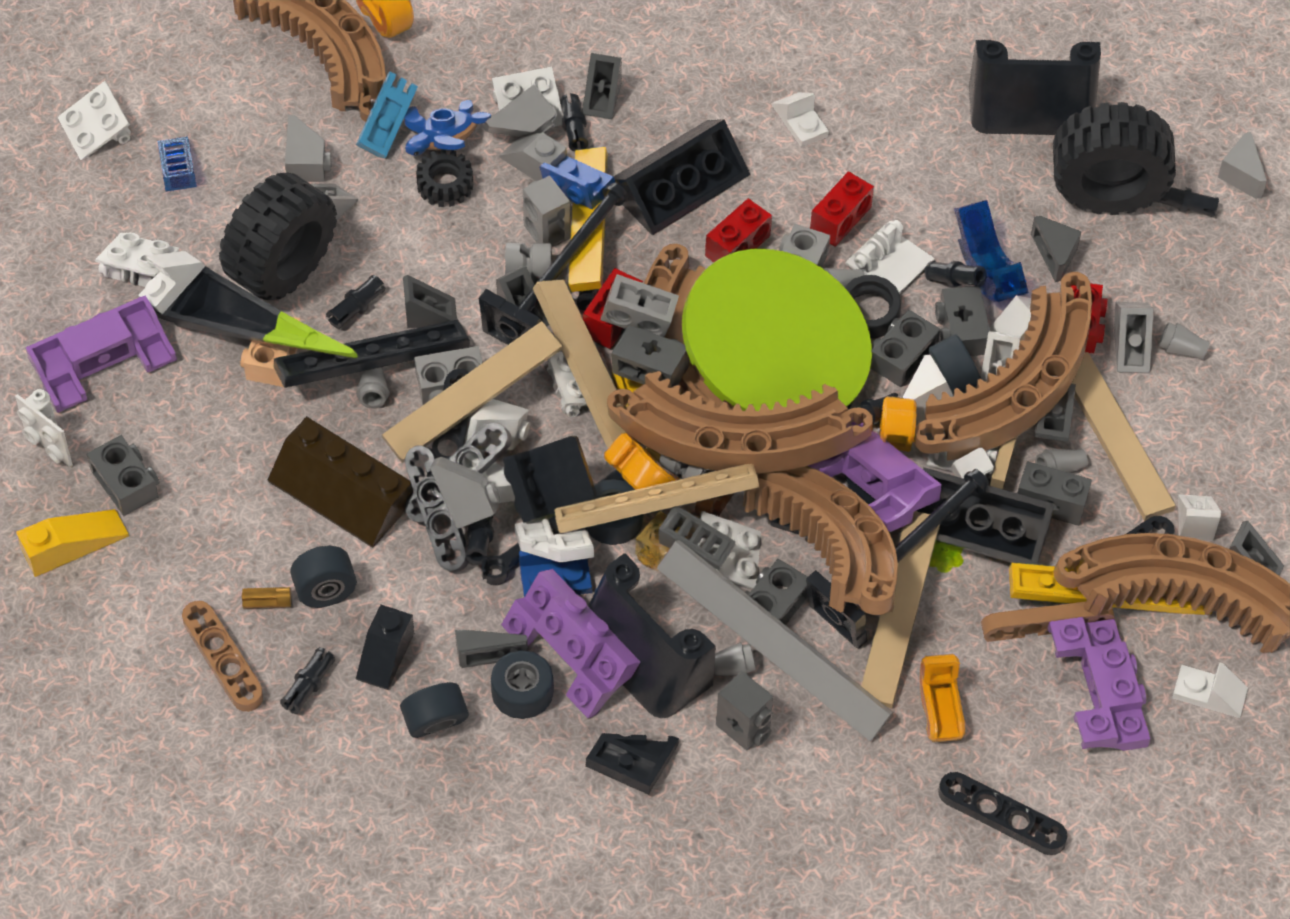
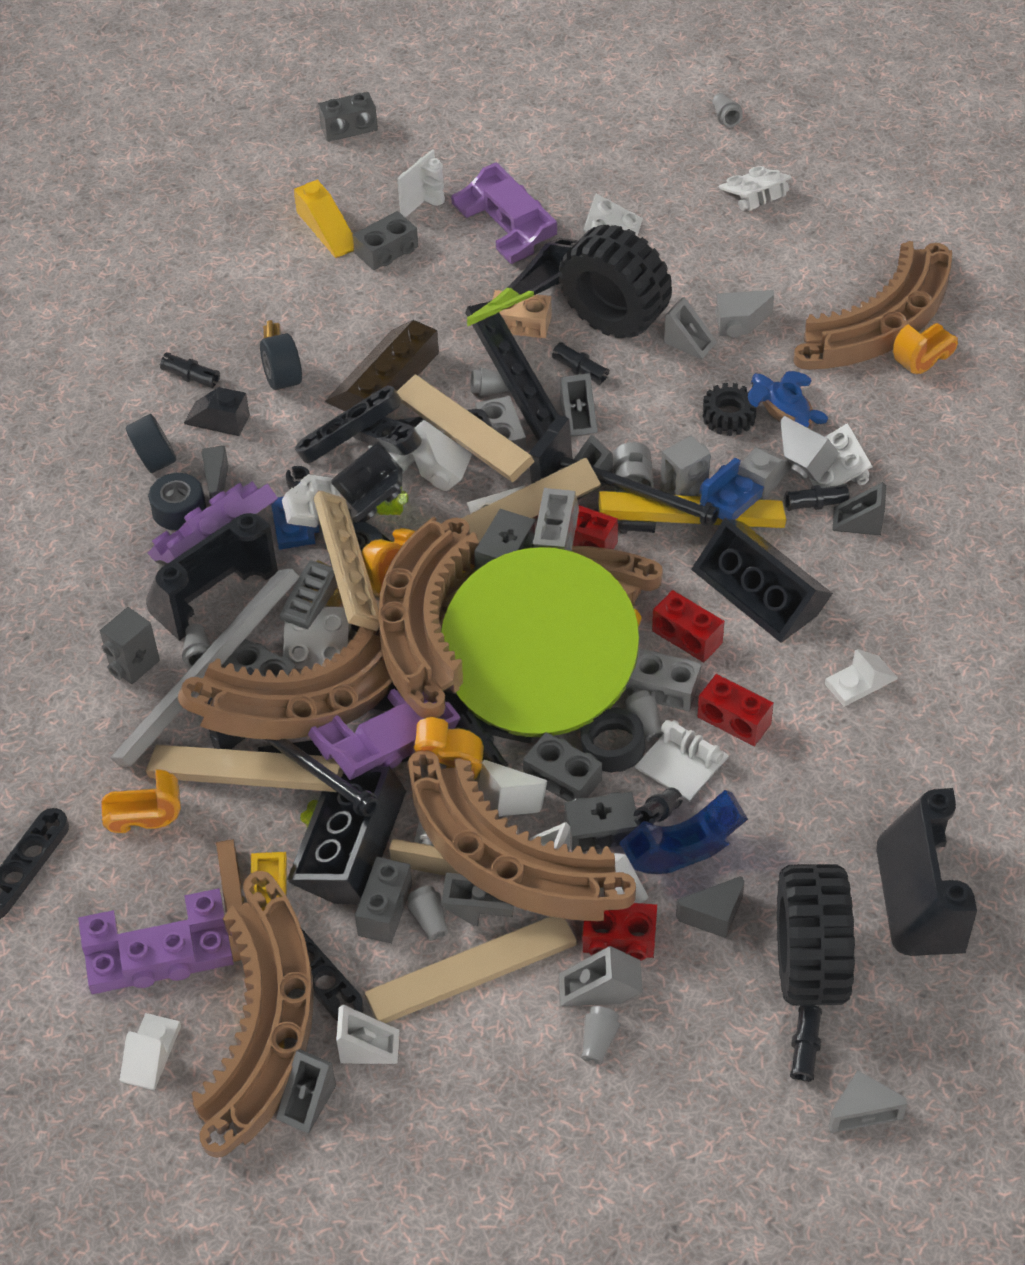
camera: 90 degrees right, 5 degrees down
white slope [139,251,205,314] -> none
clear blue slope [157,136,197,192] -> none
medium nougat beam [182,601,263,712] -> none
dark azure hinge [356,71,418,158] -> none
light grey slope [430,457,500,529] -> none
black pin [466,515,494,564] -> none
black wing [585,733,679,795] -> none
black wheel [929,334,982,396] -> none
white slope [952,447,994,479] -> none

